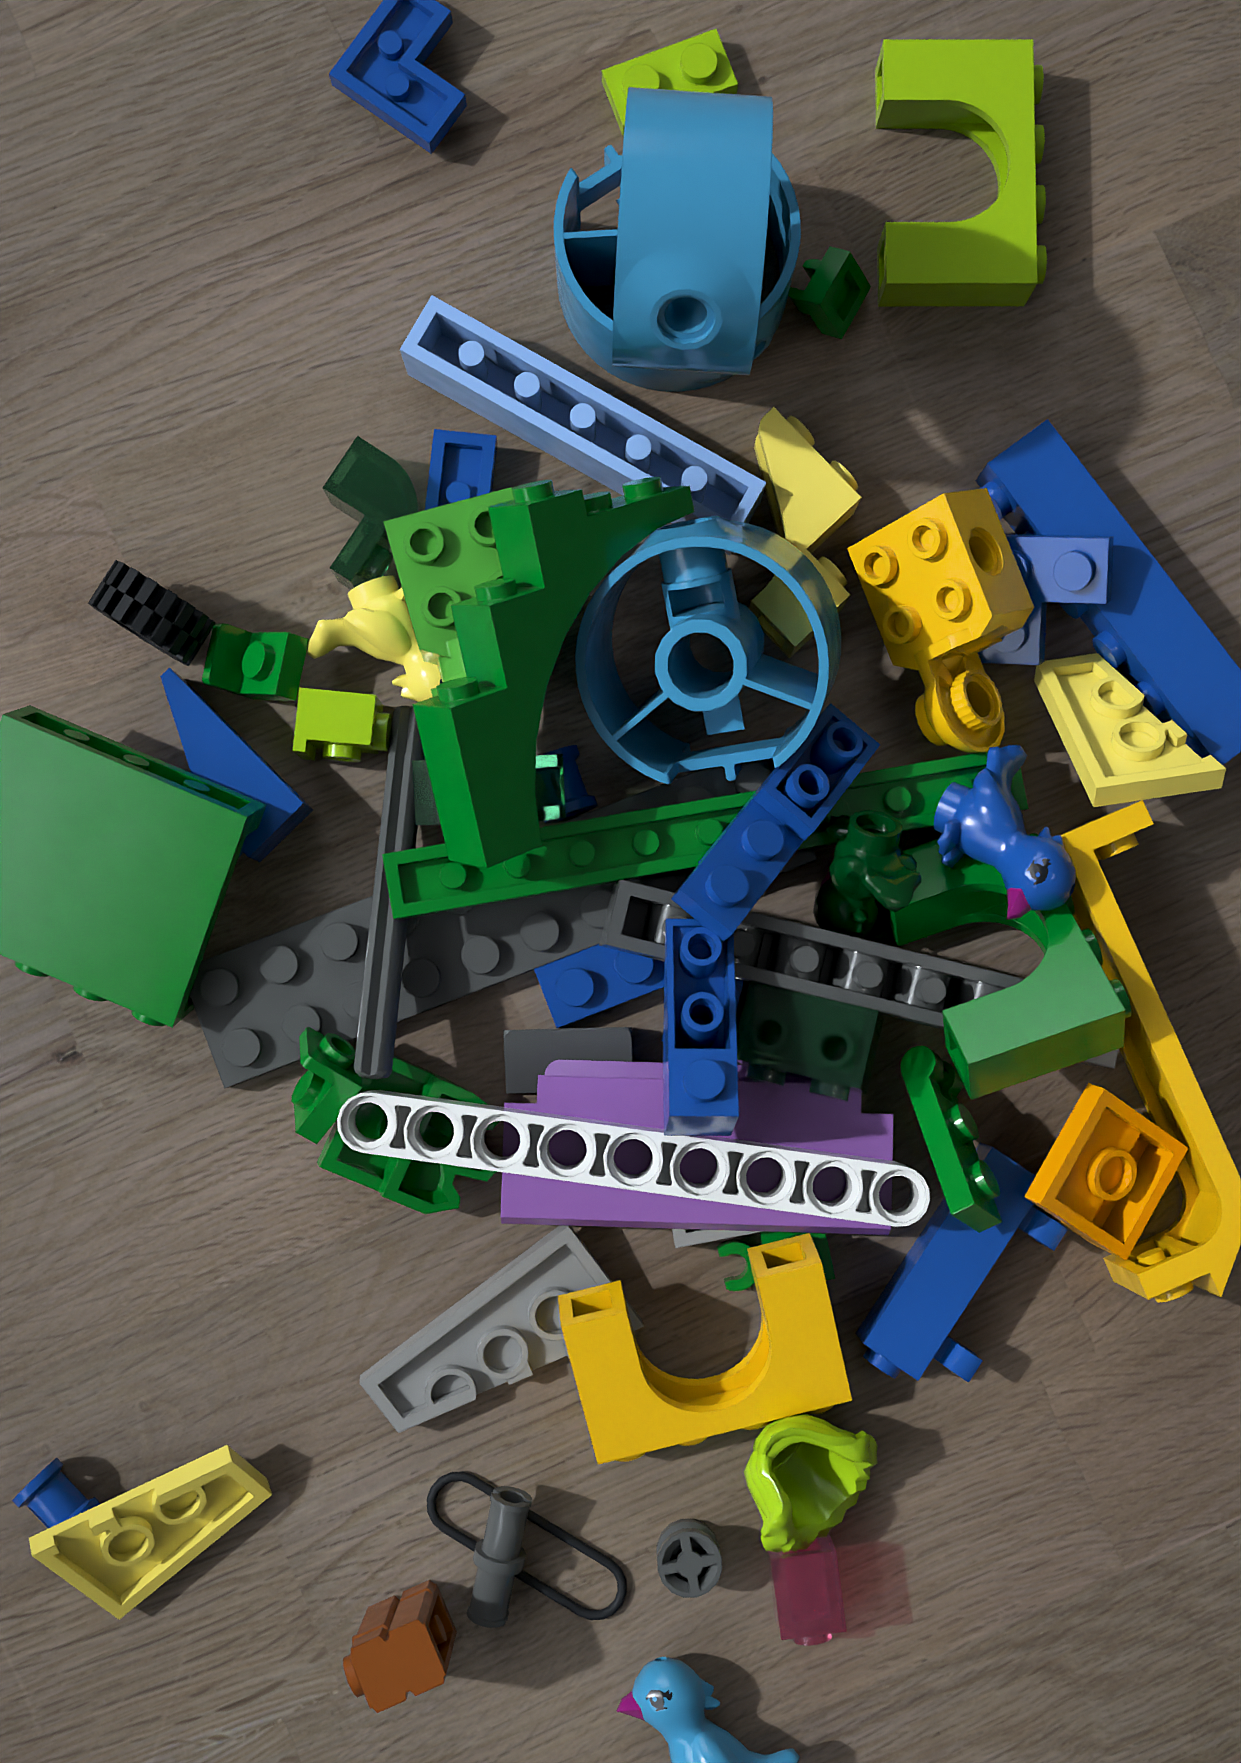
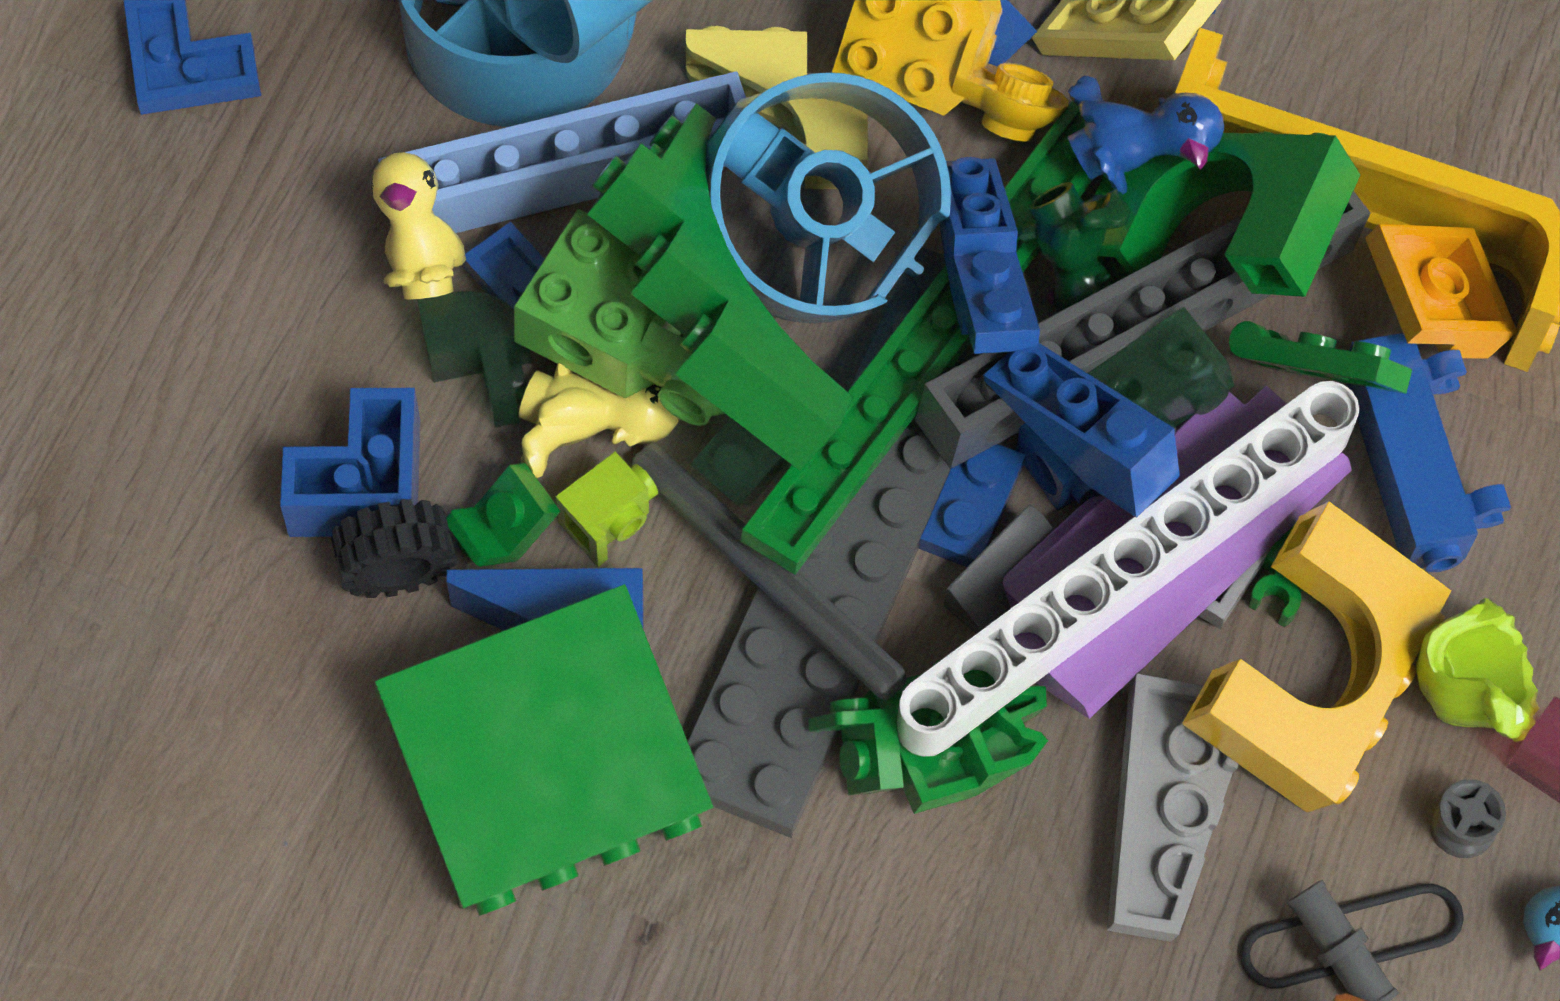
camera: 45 degrees left, 20 degrees down
none -> blue brick [280,388,421,537]
none -> light yellow animal [371,152,466,300]

